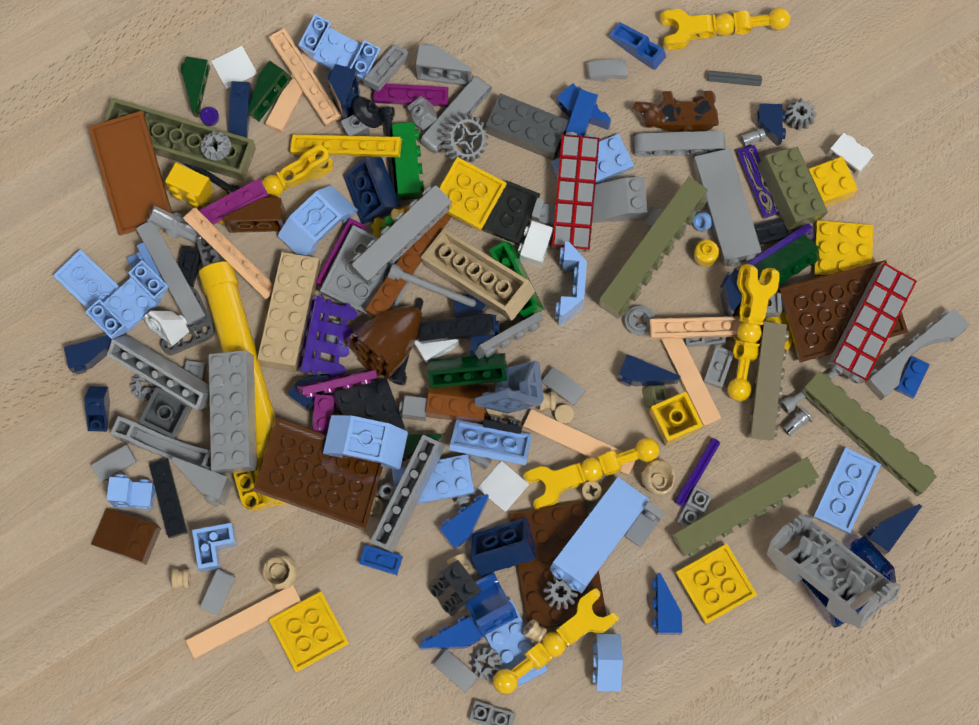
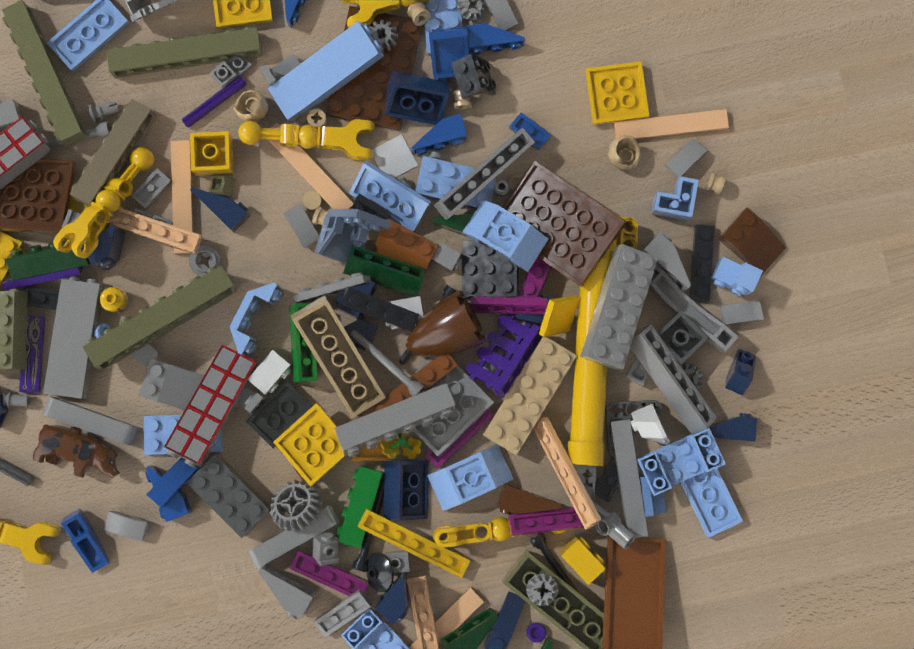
camera: 160 degrees left, 10 degrees up
none -> yellow tile [539,295,580,337]

